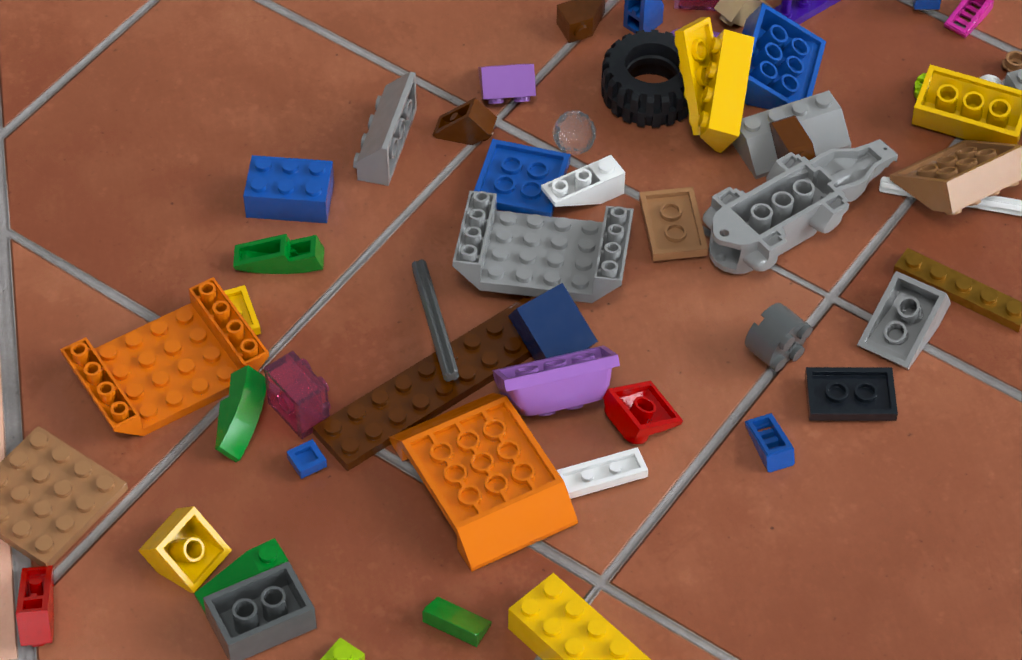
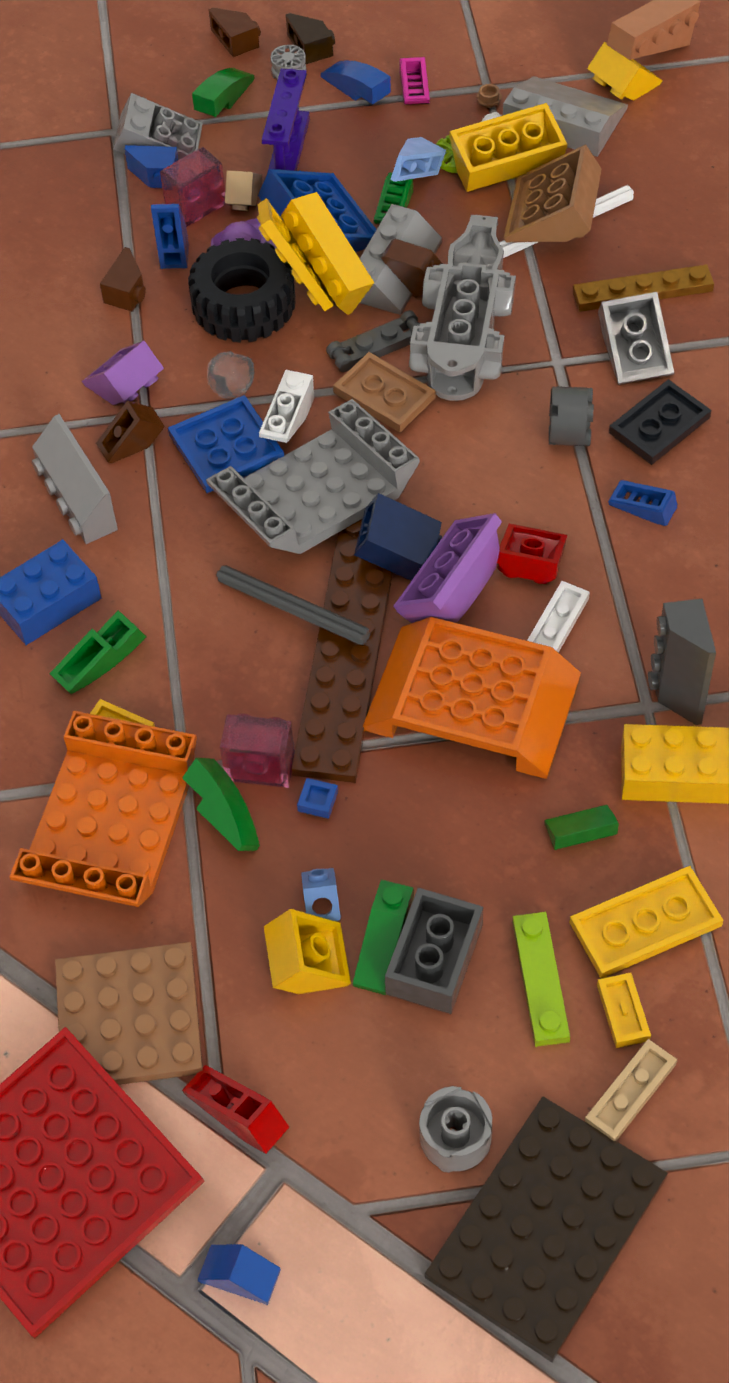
camera: 40 degrees left, 5 degrees up
none -> medium blue bracket [301,868,341,921]
none -> dark grey plate [326,310,420,372]
none -> green slope [374,172,413,224]
none -> light blue slope [391,137,446,182]
none -> dark grey slope [648,599,716,725]

